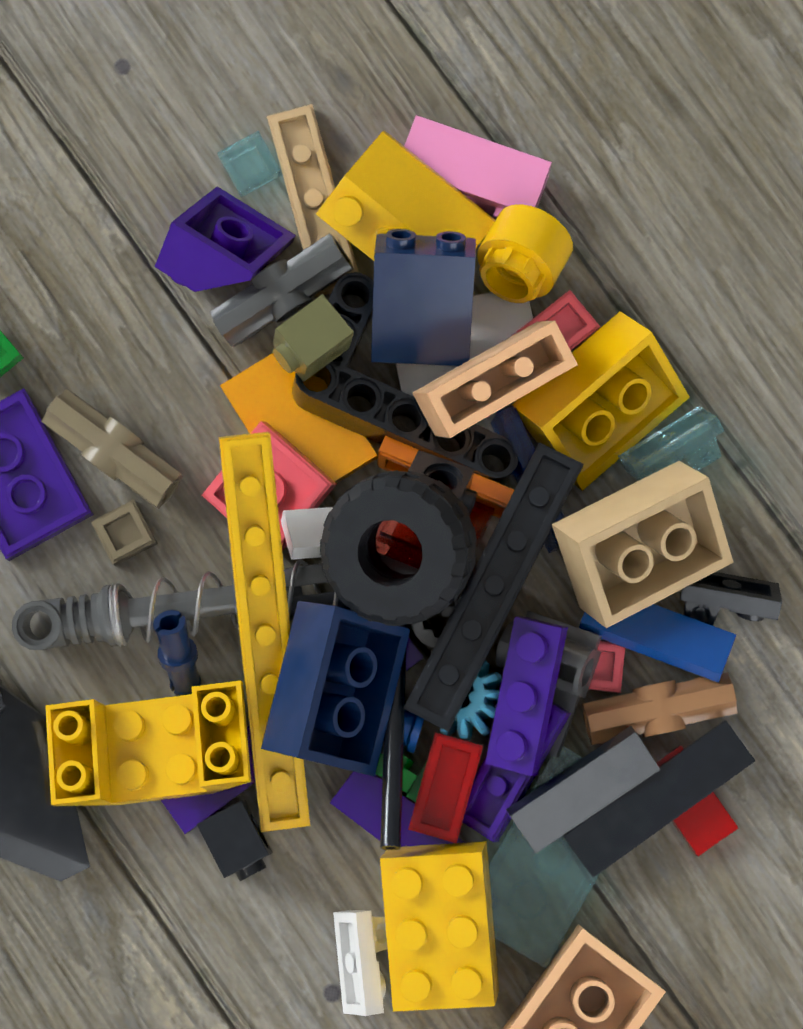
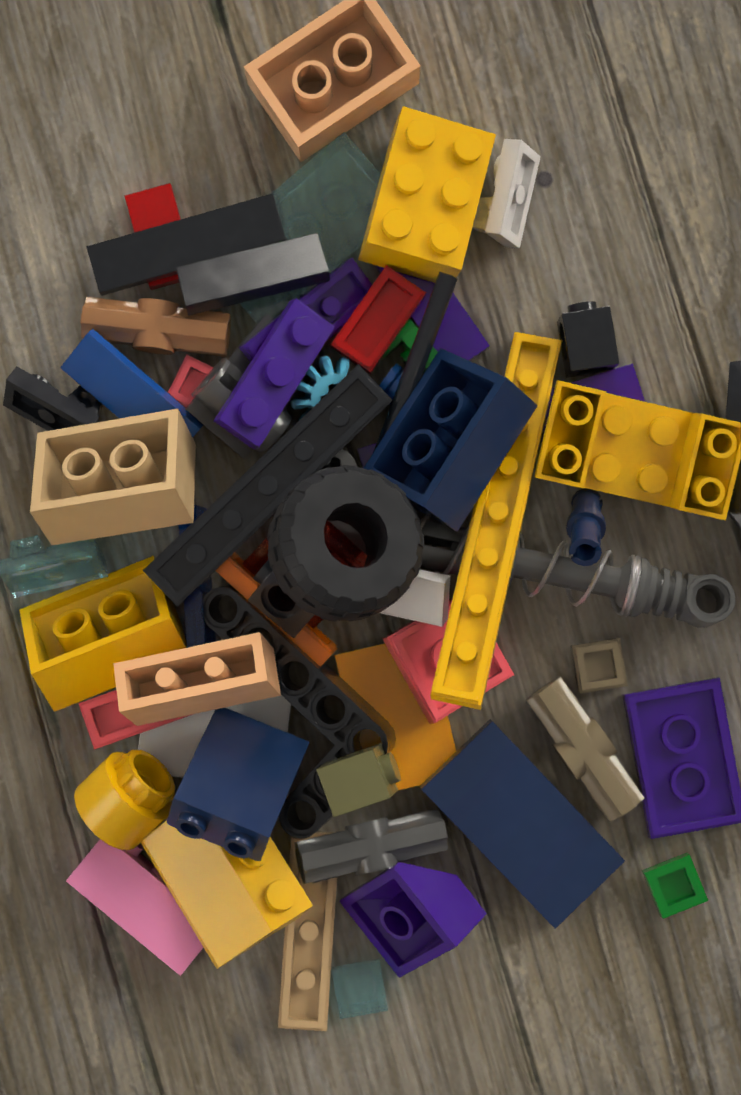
camera: 165 degrees left, 5 degrees up
none -> dark blue tile [420,719,625,929]

